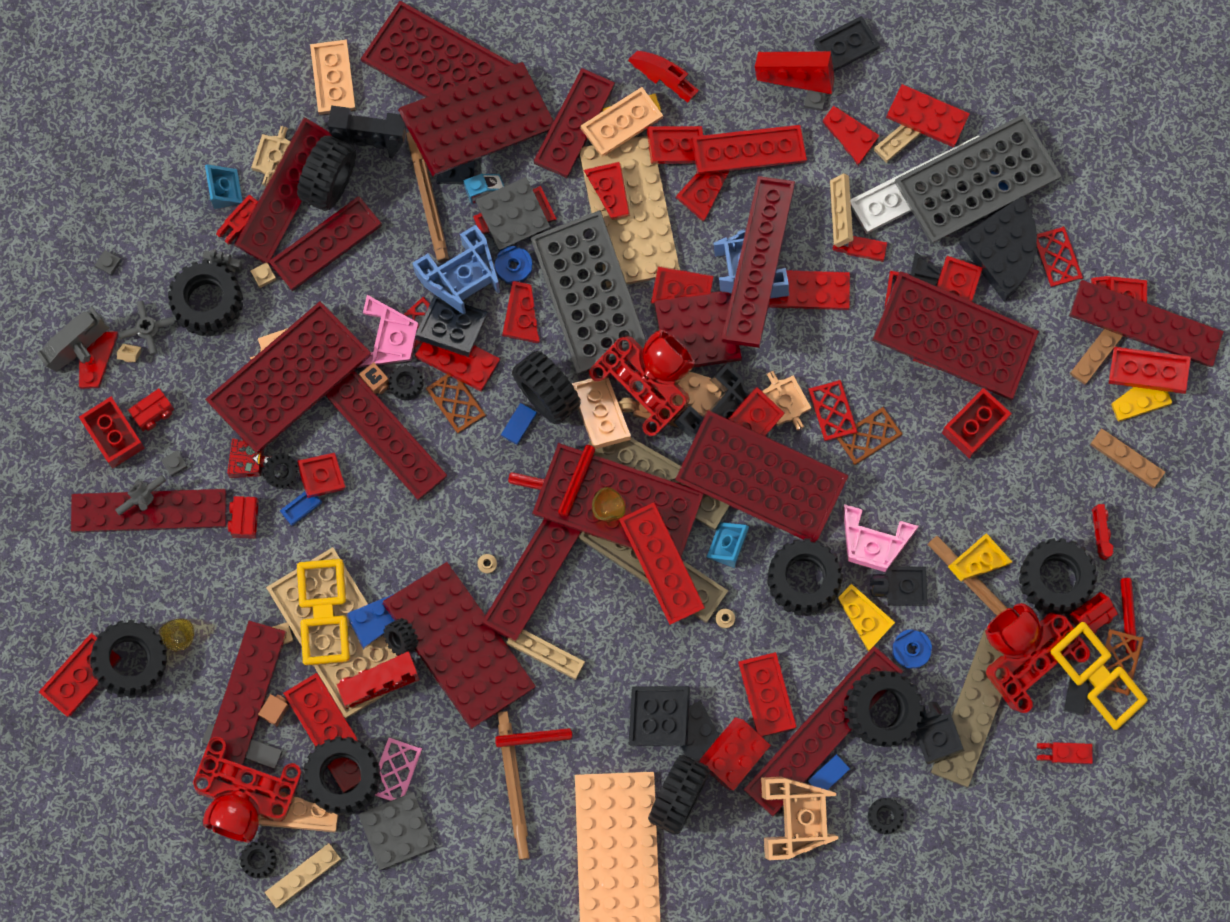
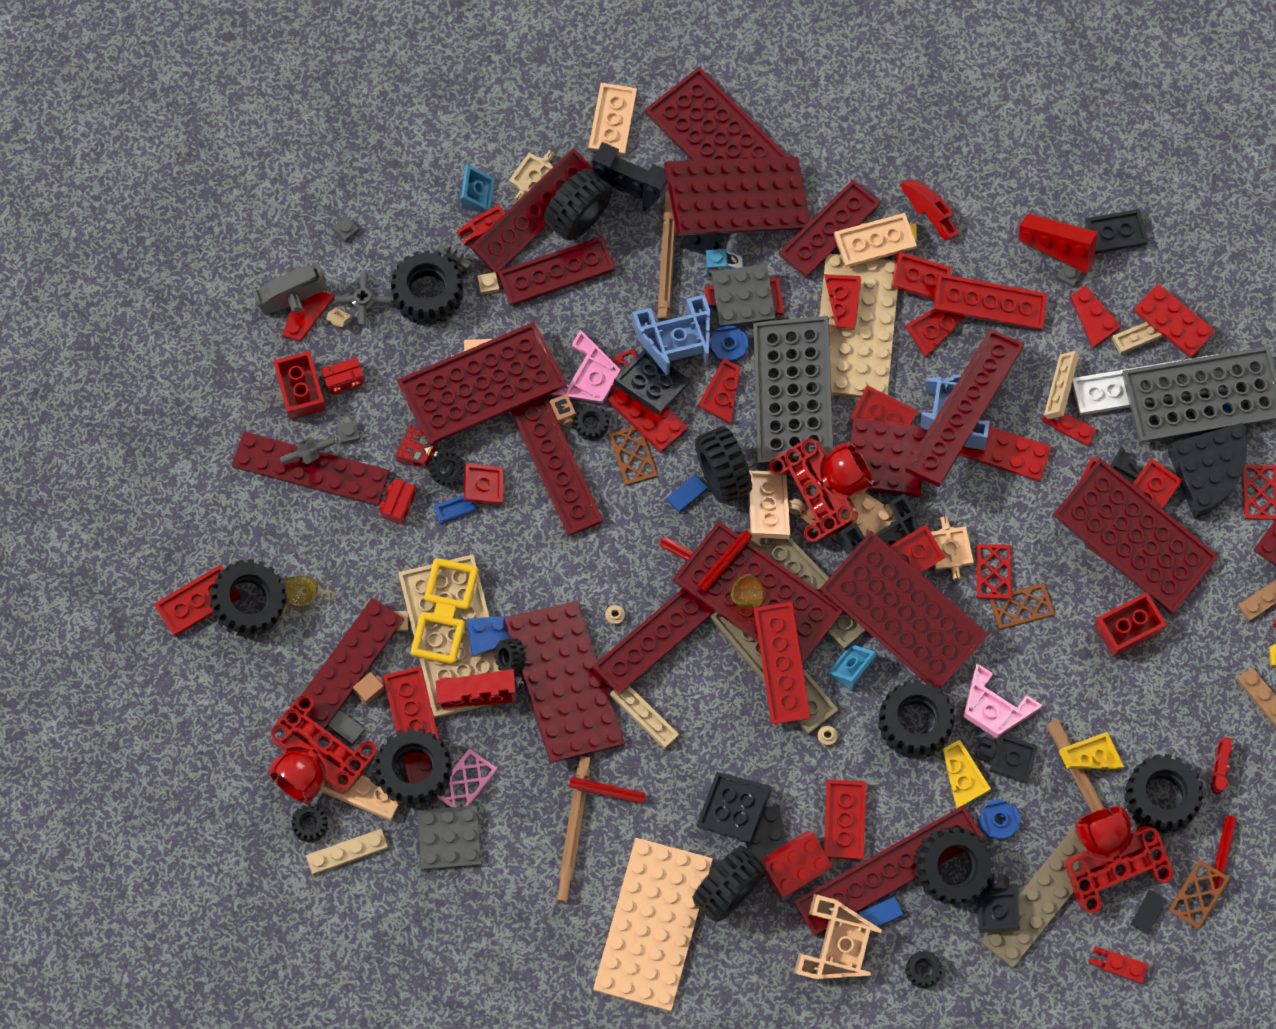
camera: 15 degrees right, 5 degrees down
yellow bar [1051,622,1148,730] -> none
red brick [1070,592,1118,636] -> none

